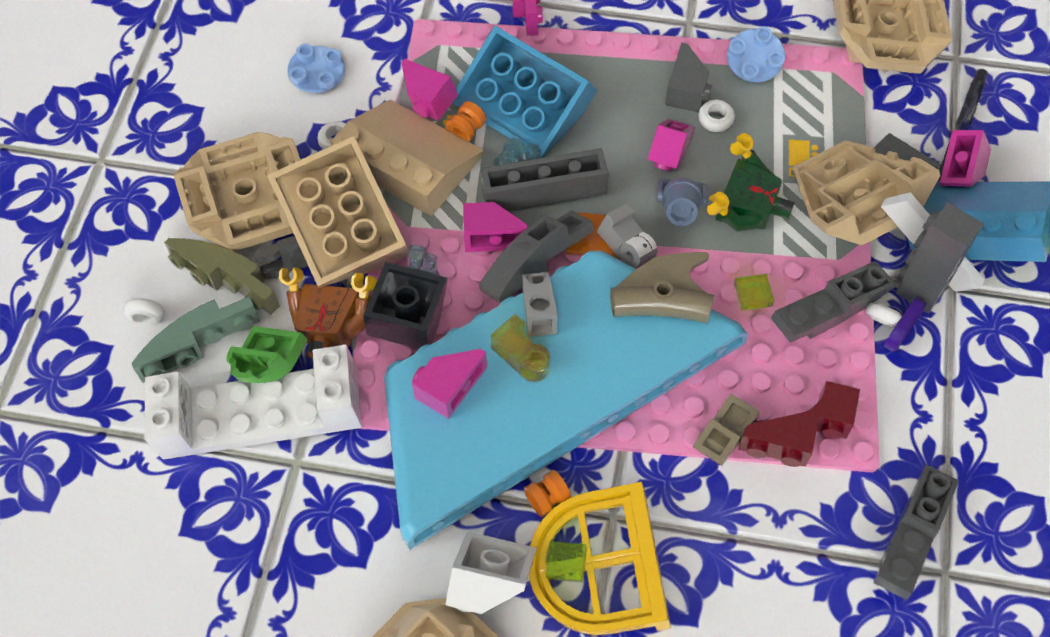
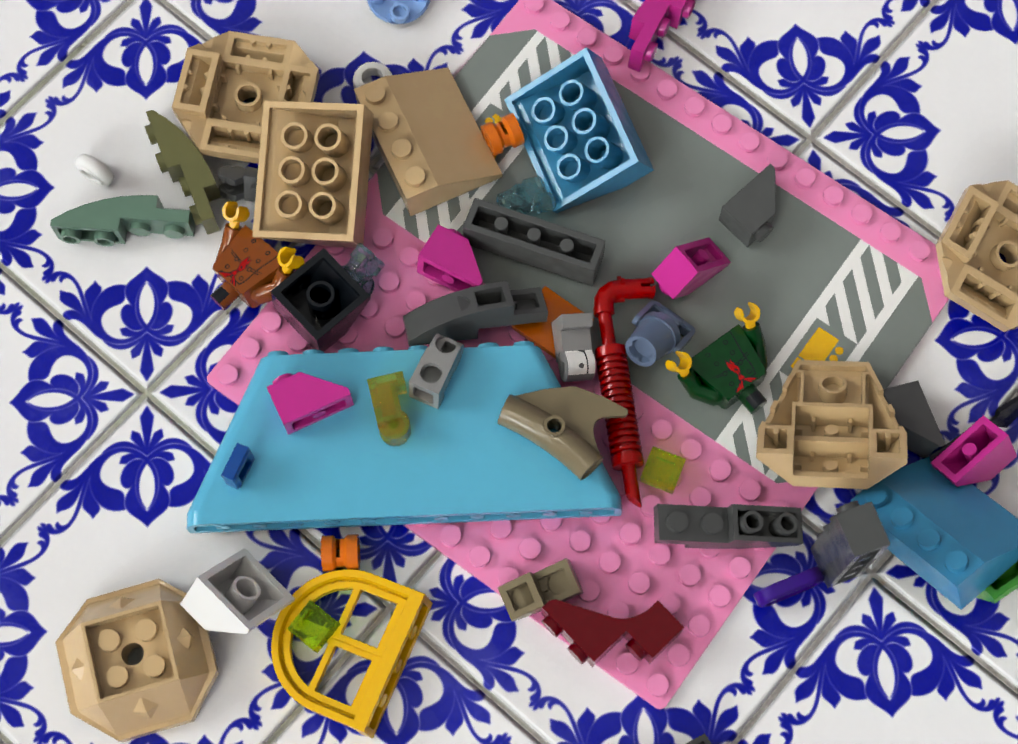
camera: 30 degrees right, 10 degrees up
white plate [145,344,362,460] -> none
bright green slope [226,326,308,383] -> none
dark pink slope [401,59,458,121] -> none
white piece [698,100,735,132] -> none
light blue dish [727,26,785,83] -> none
white piece [865,302,902,329] -> none
white tile [881,192,985,292] -> none
none -> blue tile [221,443,255,489]
none -> red piece [593,276,656,507]

